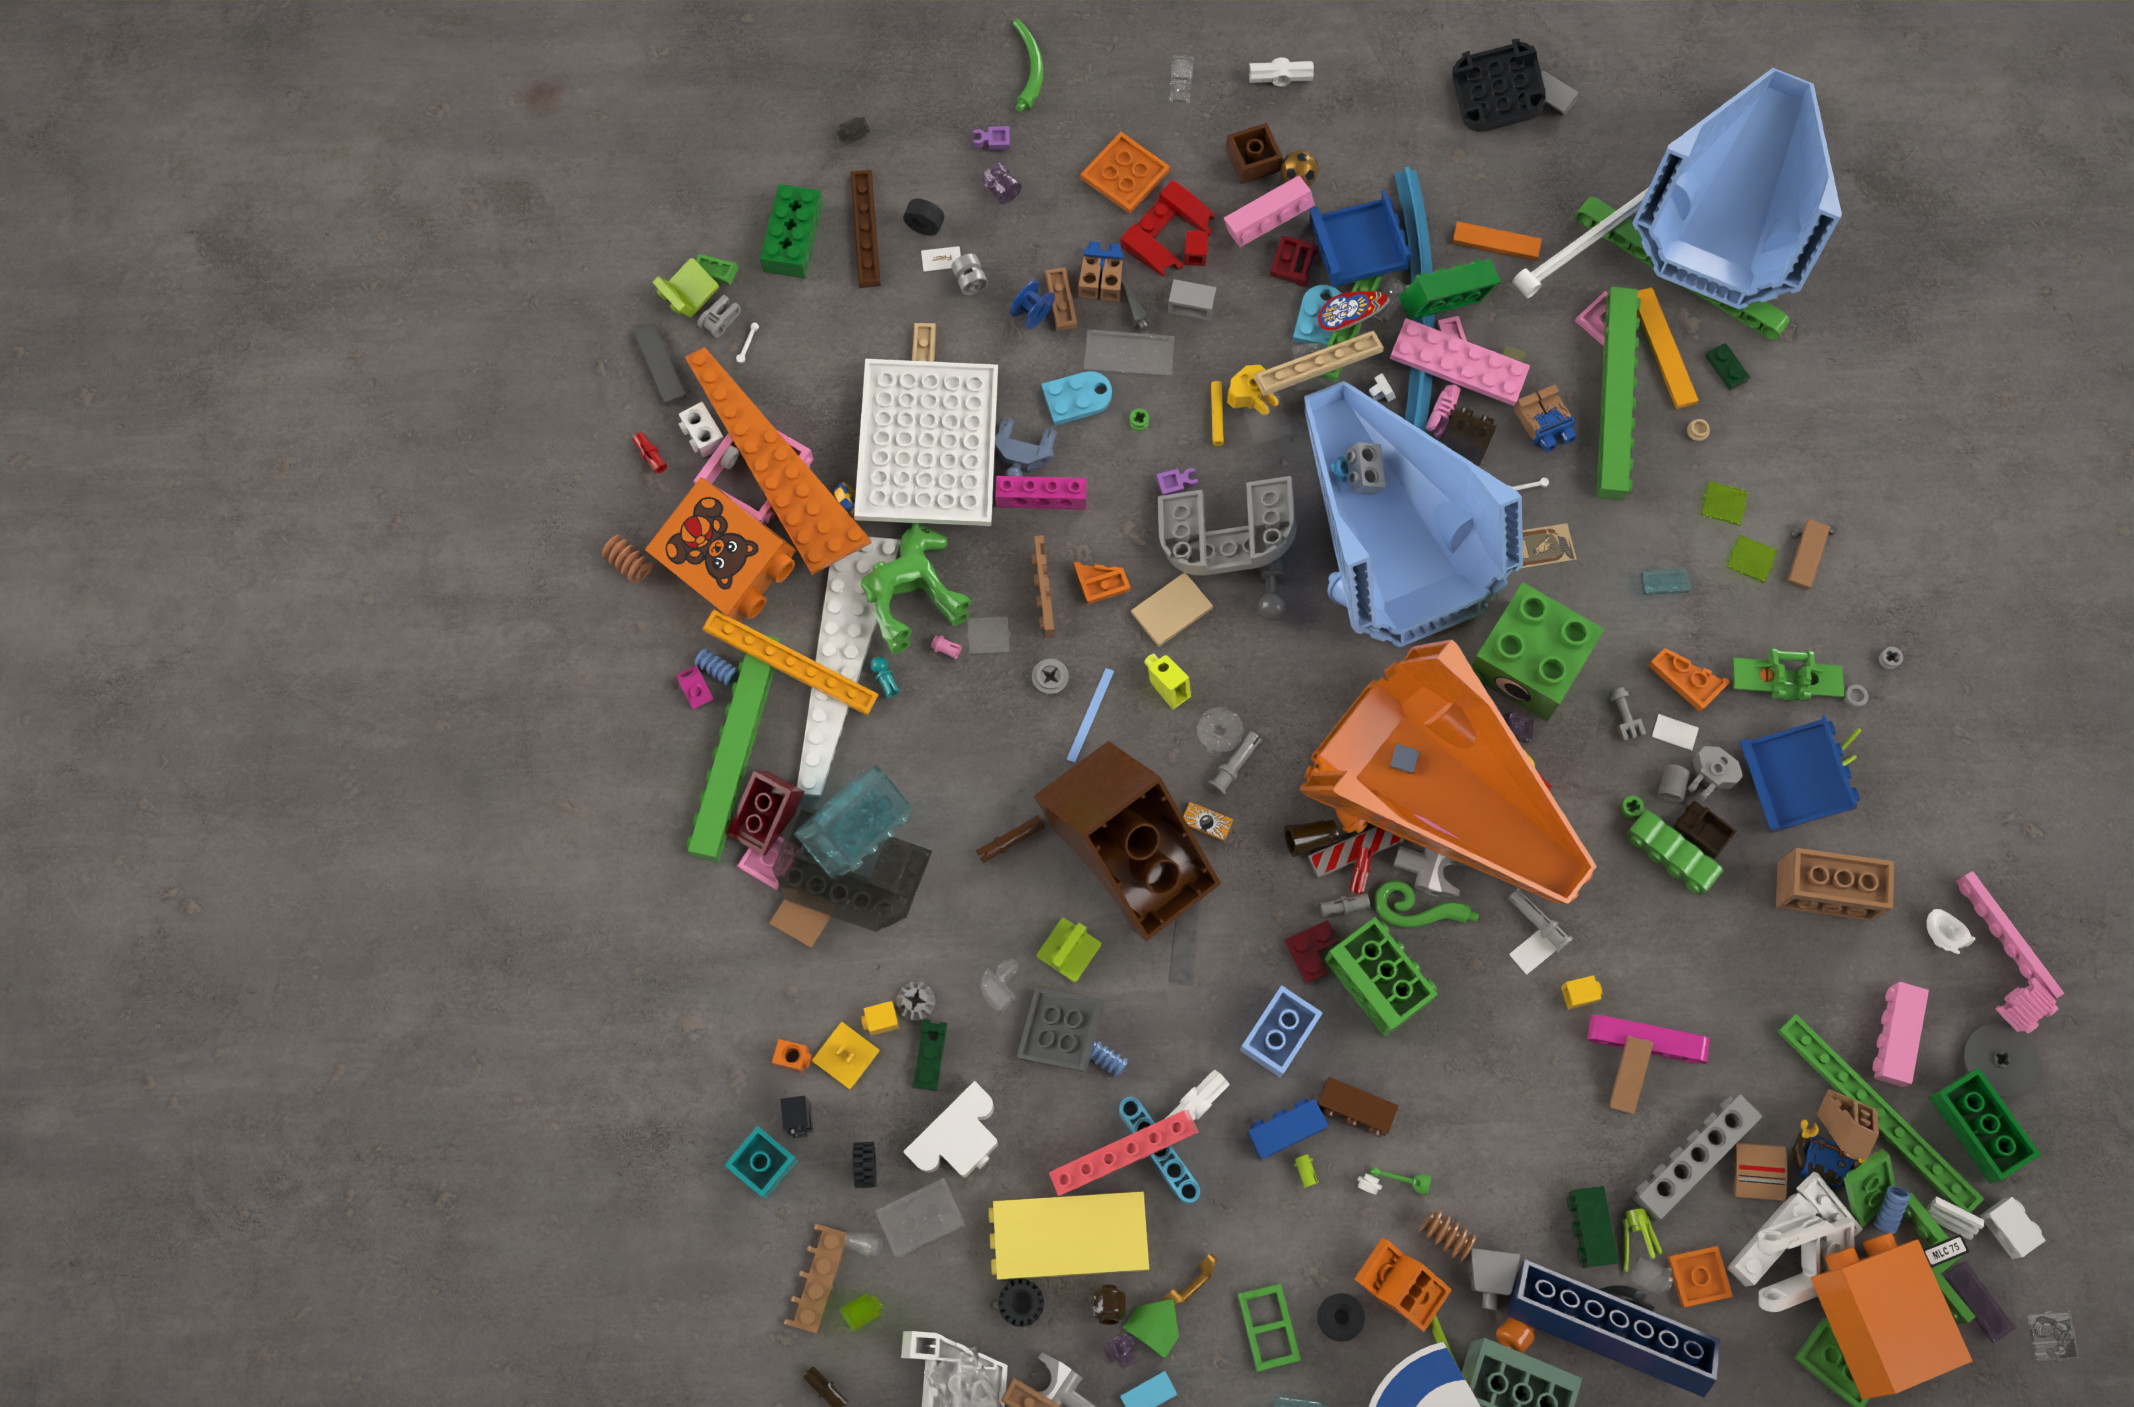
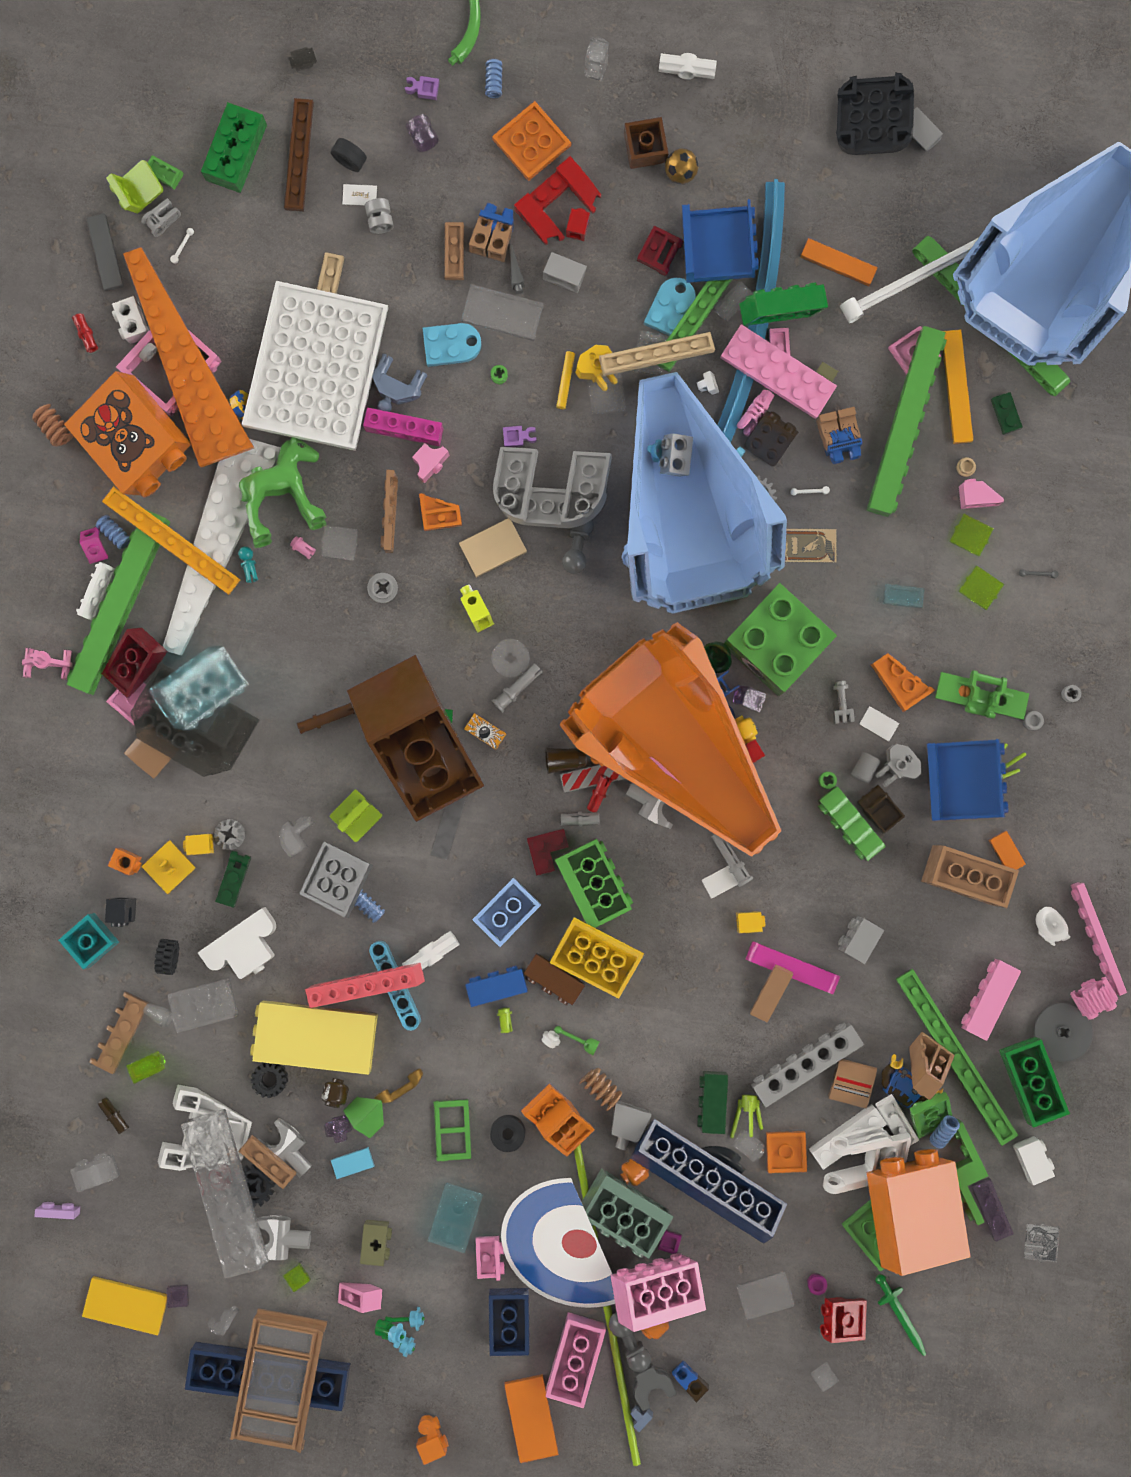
camera: 10 degrees right, 15 degrees up
blue piece [1010,280,1055,329] -> none
light blue sticker [1067,668,1114,763] -> none
bright pink brick [1224,176,1315,247] -> none
shield [1318,291,1389,332] -> none
bright green plant [1374,880,1479,928] -> none
sand blue tile [1389,744,1419,774] -> none
medium nougat tile [1787,519,1830,590] -> none
sticker [1923,1234,1970,1268] -> none
white tile [1925,1196,1984,1240] -> none
none -> bright pink axle [22,648,73,680]
none -> white plate [76,562,115,621]
none -> bright pink brick [412,443,450,483]
none -> medium blue piece [485,59,502,98]
none -> yellow slope [550,917,644,999]
none -> light grey brick [838,916,884,964]
none -> bright pink slope [959,479,1004,509]
none -> orange tile [989,831,1026,870]

